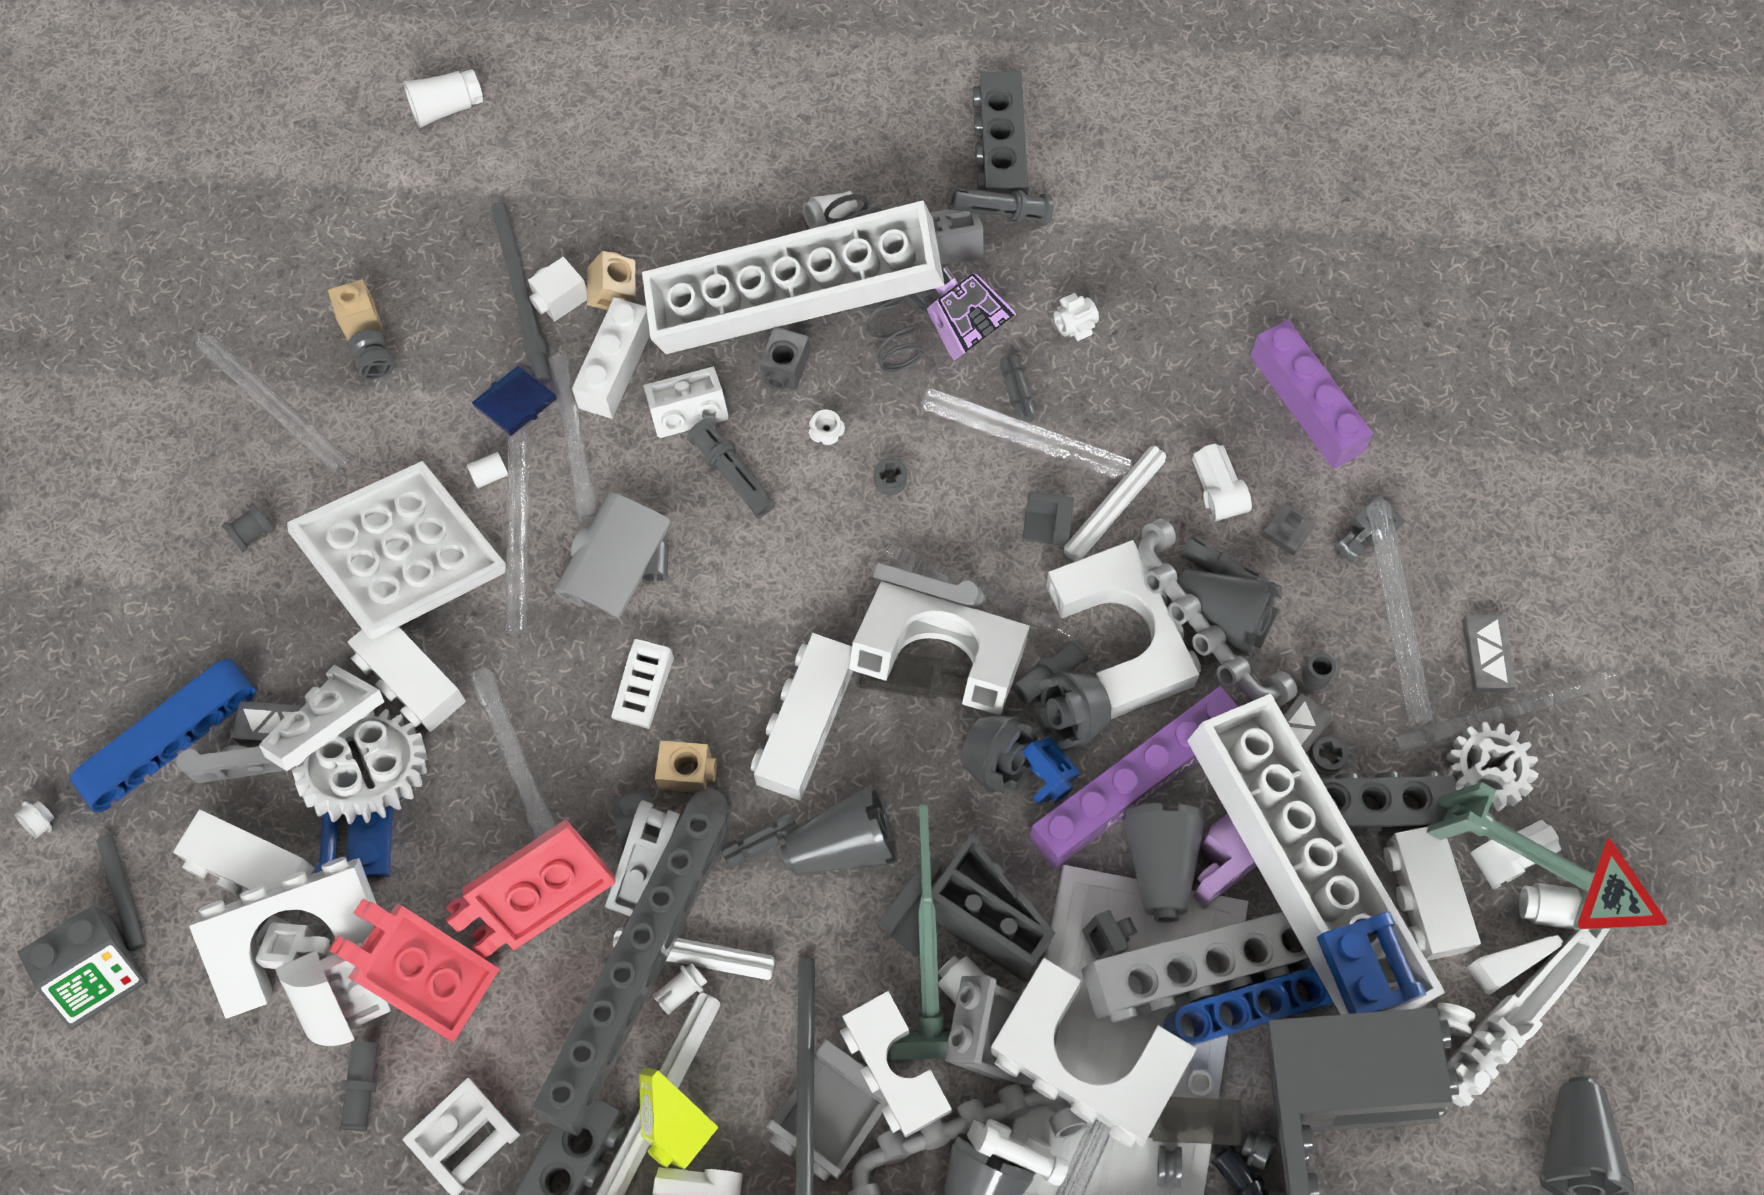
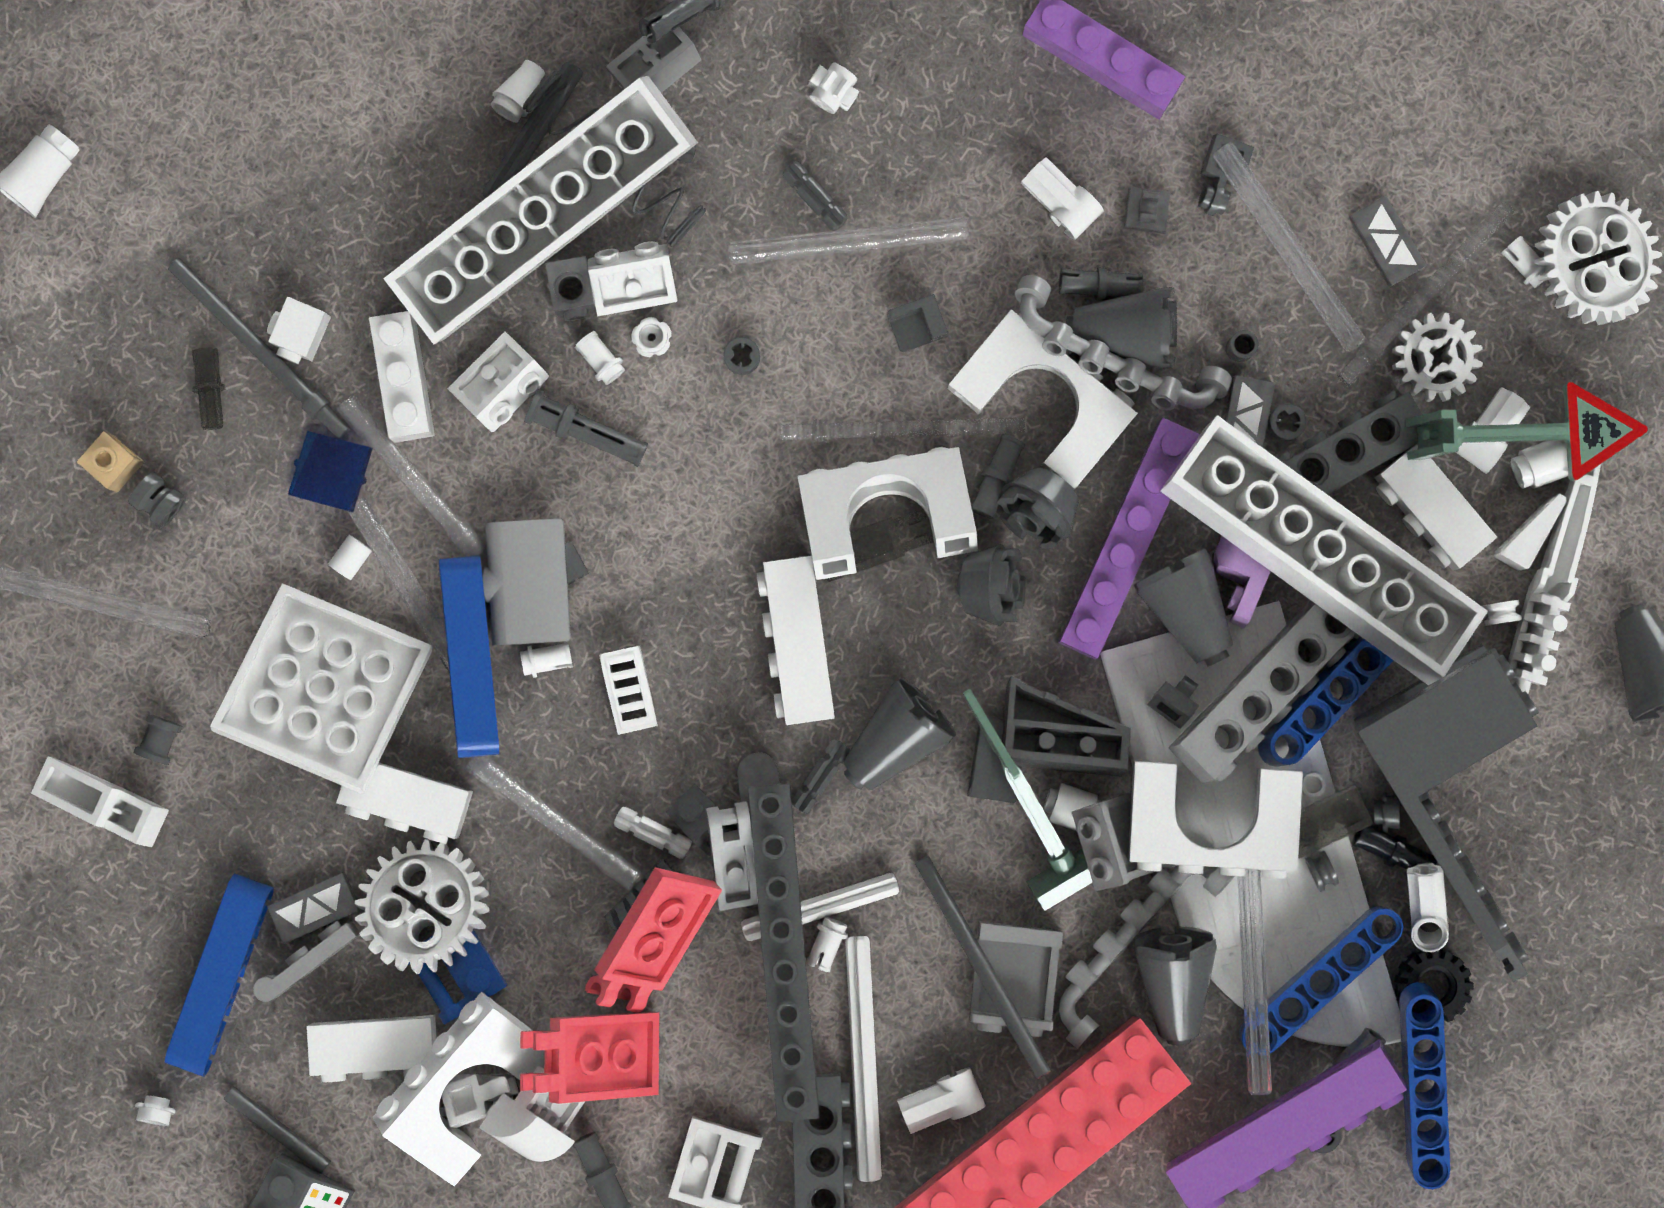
camera: 30 degrees left, 20 degrees up
white wing [259,665,384,771] -> none
tan brick [587,251,636,310] -> none
neon yellow slope [639,1067,718,1169] -> none
tan brick [655,740,717,793] -> none
white arch [840,991,952,1138] -> none
light grey plate [873,560,986,609] -> none
torso [927,266,1016,360] -> none
white plate [967,1119,1069,1186] -> none
blue bracket [1022,737,1081,804] -> none
white axle [1064,446,1166,562] -> none
blue plate [1316,911,1427,1014] -> none
none -> white slope [31,756,169,847]
none -> clear smoke axle [192,347,225,430]
none -> blue beam [439,555,499,758]
none -> white pin [520,642,573,678]
none -> white pin [575,331,625,385]
none -> white bracket [588,241,678,316]
none -> white axle [614,807,692,859]
none -> white pin [1501,236,1546,288]
none -> white gear [1534,191,1662,325]

